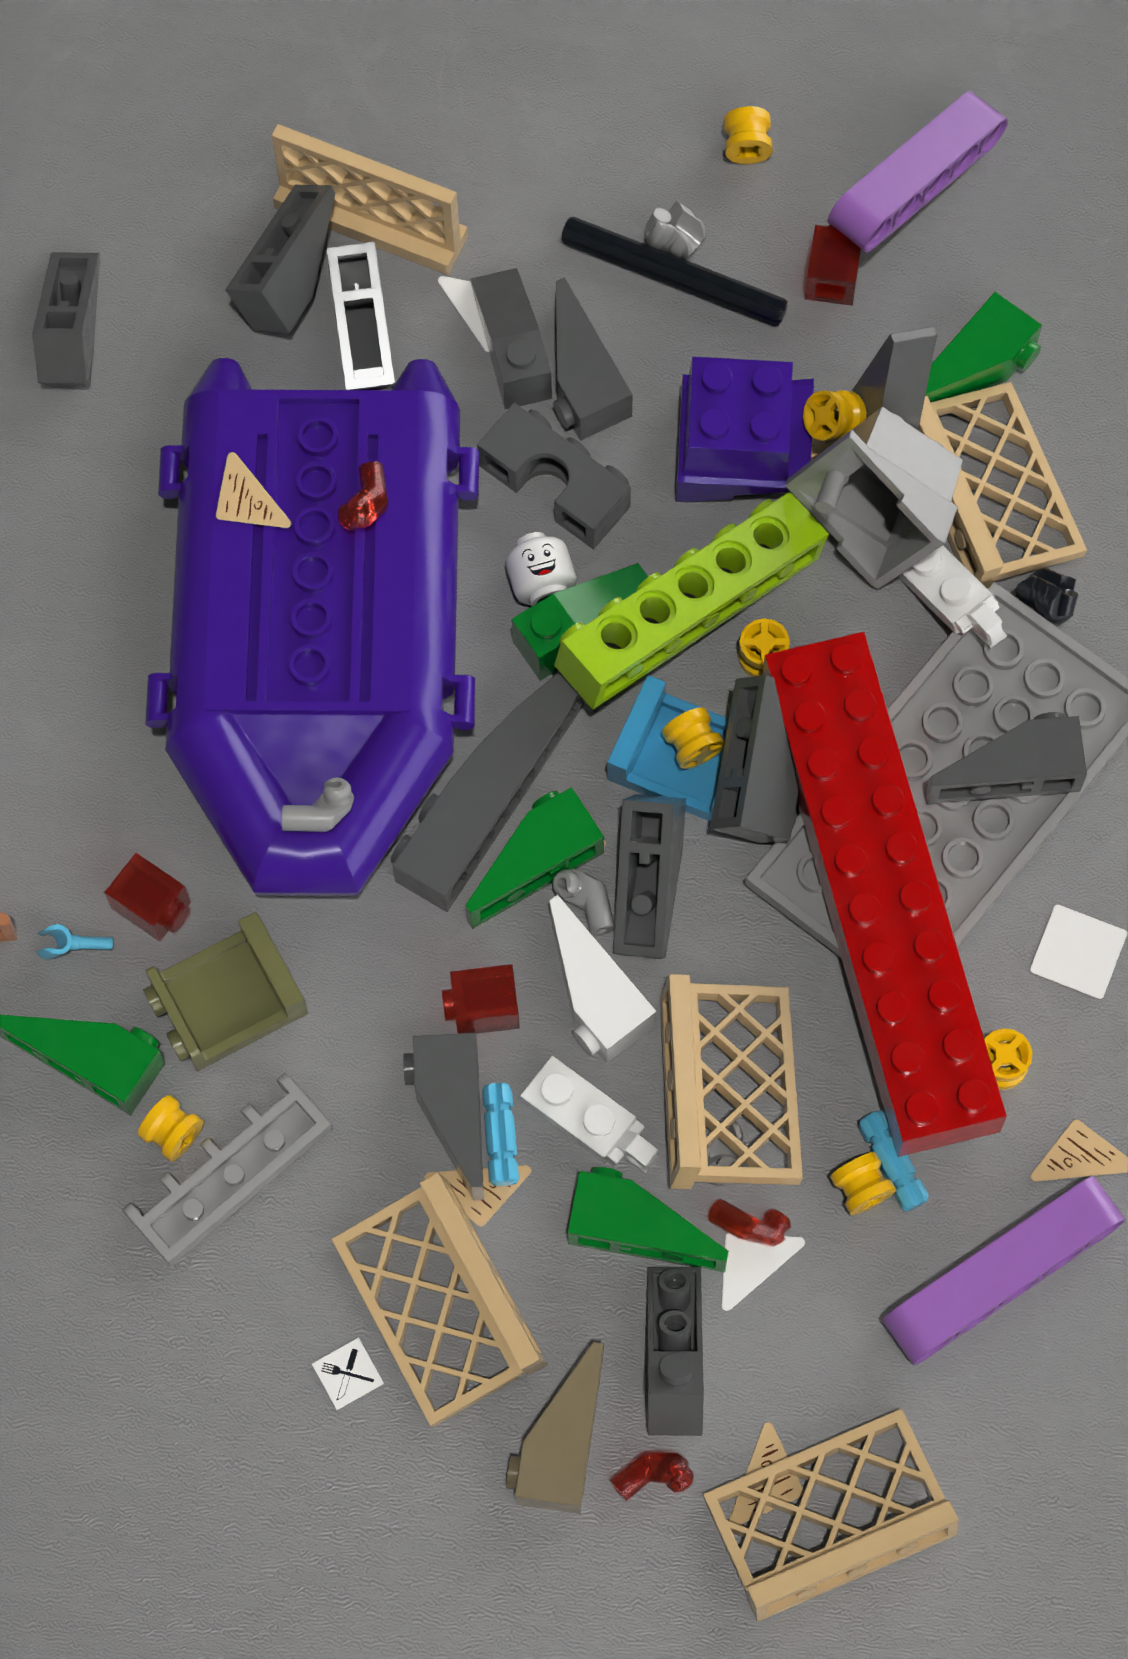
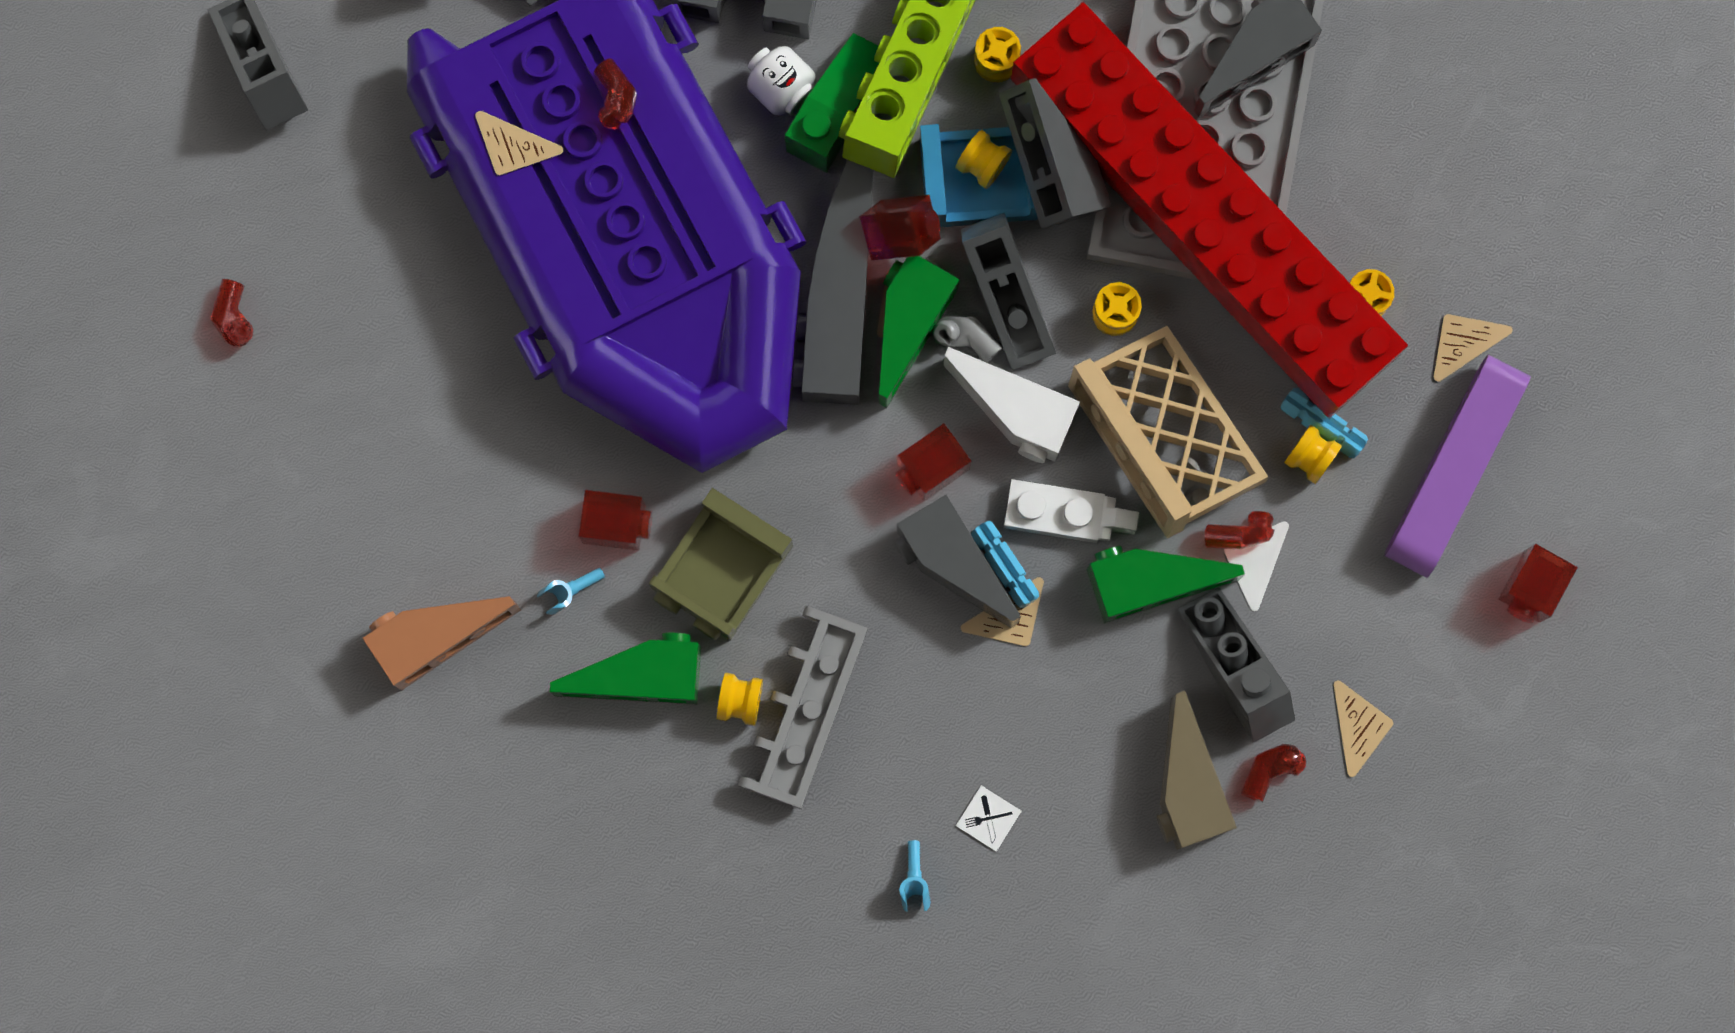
camera: 30 degrees left, 10 degrees up
light grey arm [282,777,354,832] -> none
tan fence [331,1172,549,1427] -> none
tan fence [703,1409,959,1622] -> none
white sticker [1030,904,1127,999] -> none
none -> clear red brick [859,195,941,261]
none -> medium azure hand [899,840,931,912]
none -> yellow wheel [1092,282,1142,336]
none -> clear red brick [1498,543,1578,623]

